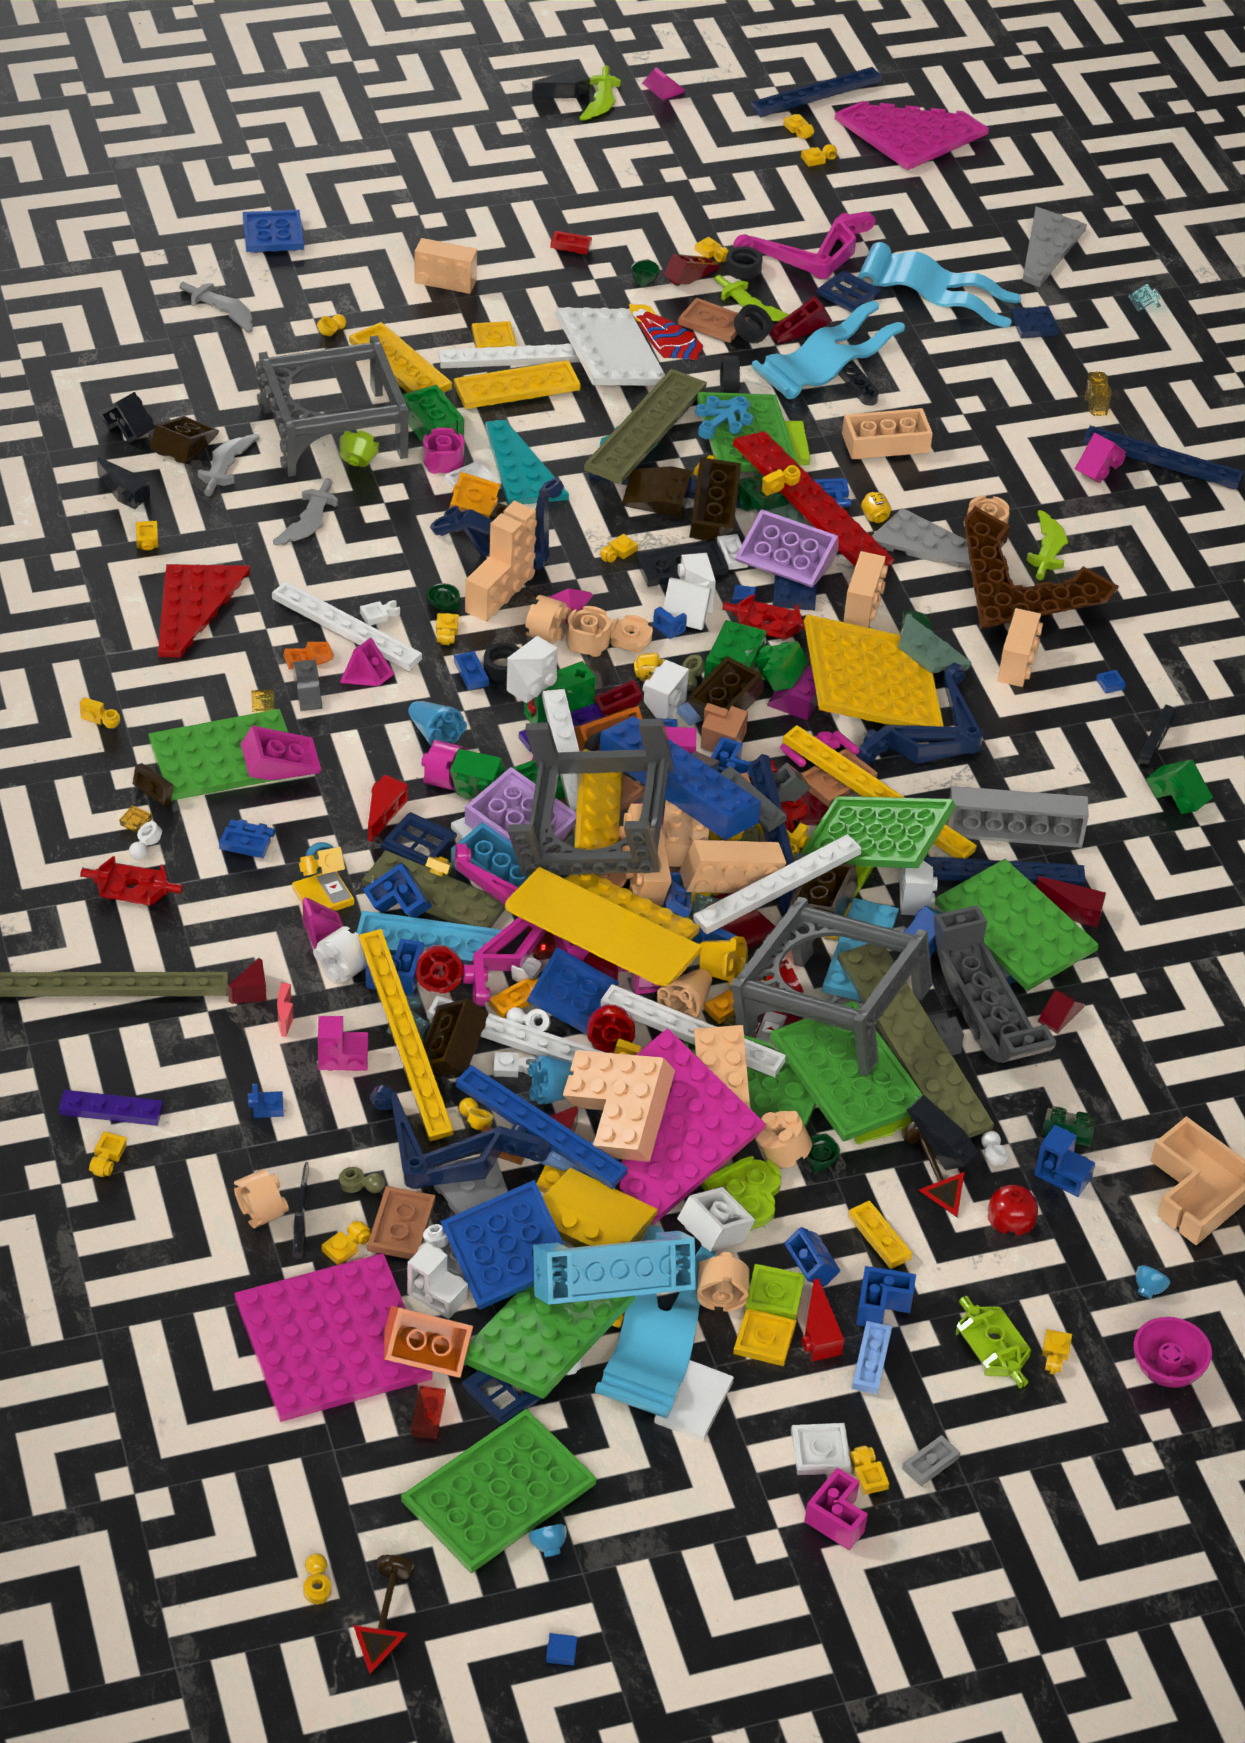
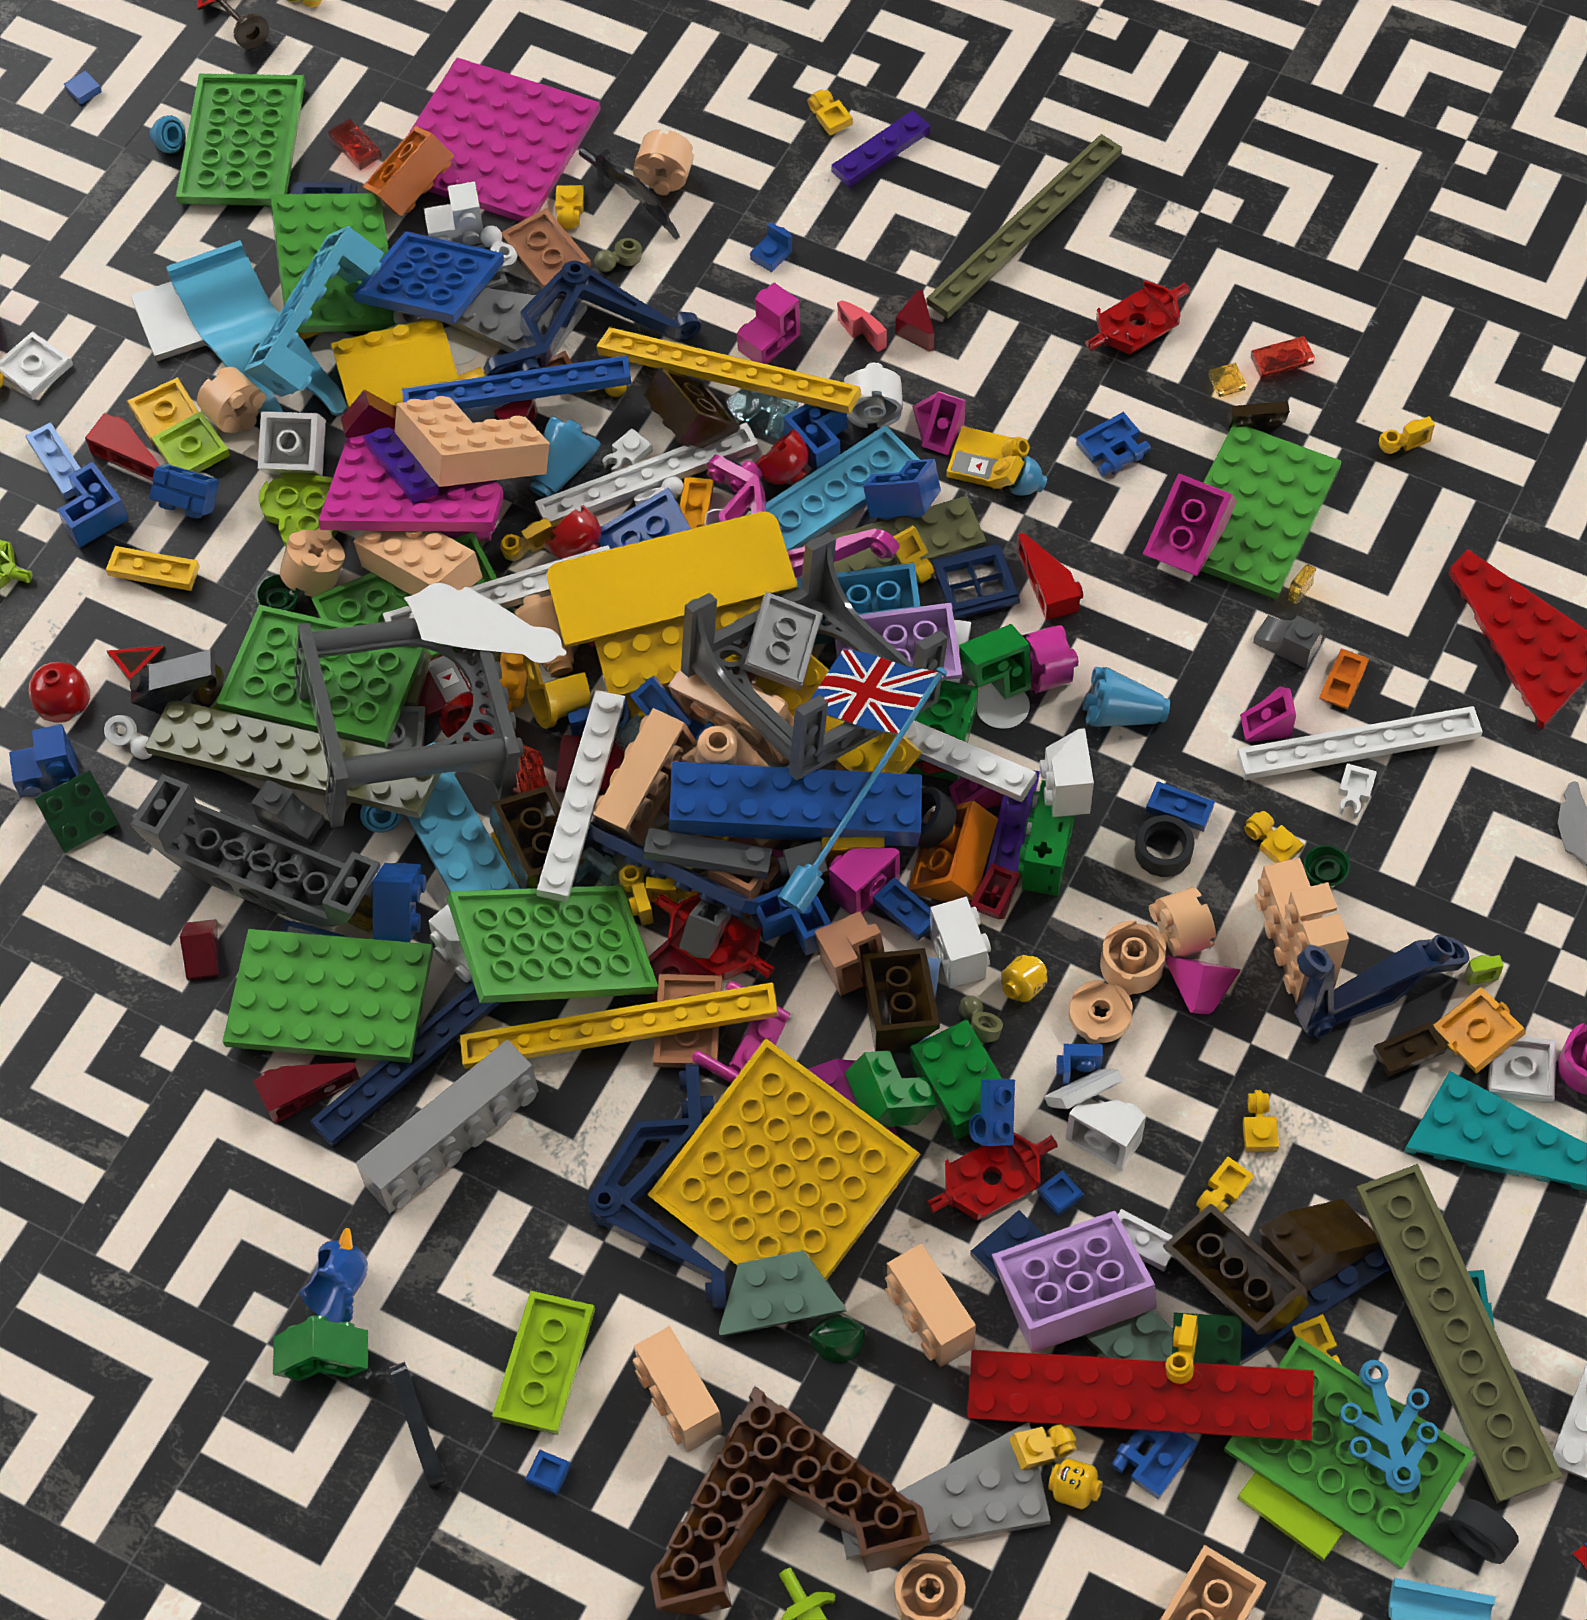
camera: 140 degrees right, 15 degrees up
white plate [129,821,162,860] -> none
black plate [635,541,729,587] -> none
none -> blue hair [298,1228,368,1323]
none -> dark red slope [340,389,396,438]
none -> dark purple plate [364,427,439,503]
none -> white sticker [404,583,566,663]
none -> lime plate [492,1290,595,1435]
none -> light nougat head [696,726,738,765]
none -> light grey tile [742,592,822,690]
none -> flag [777,650,947,914]
none -> blue plate [969,1079,1015,1146]
none -> yellow plate [1009,1424,1077,1470]
none -> yellow plate [1196,1157,1255,1214]
none -> clear red plate [1250,336,1315,379]
none -> lime plate [1464,955,1504,986]

